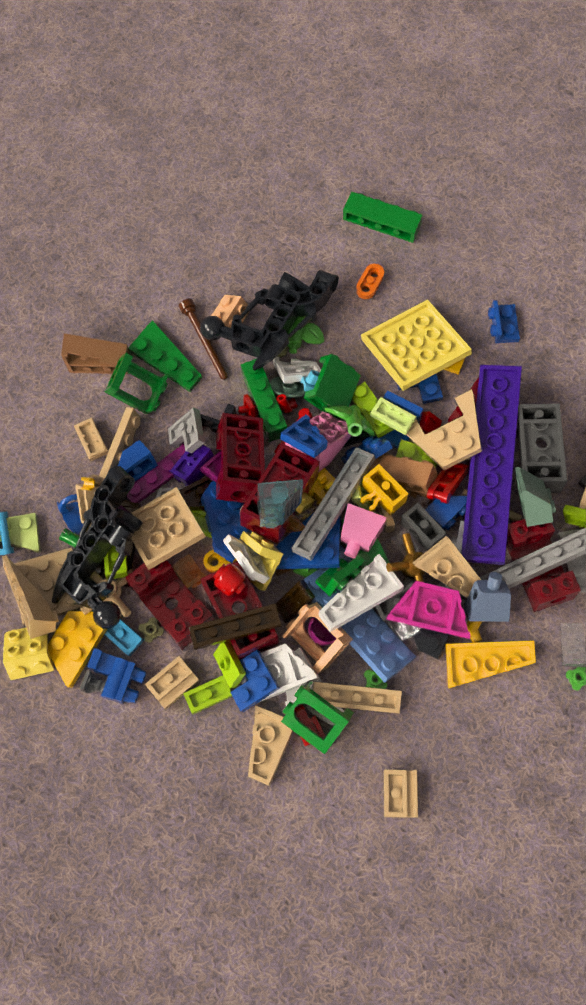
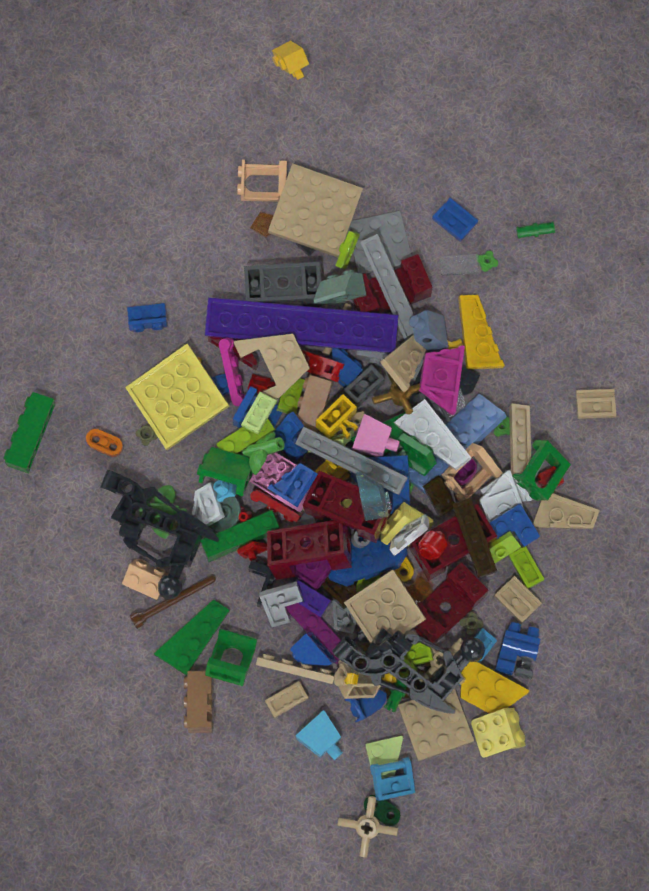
camera: 100 degrees left, 5 degrees up
tan wedge [2,555,59,639] -> none
none -> olive plate [135,423,158,446]
none -> dark pink plate [219,338,246,406]
none -> medium azure torso [295,710,343,761]

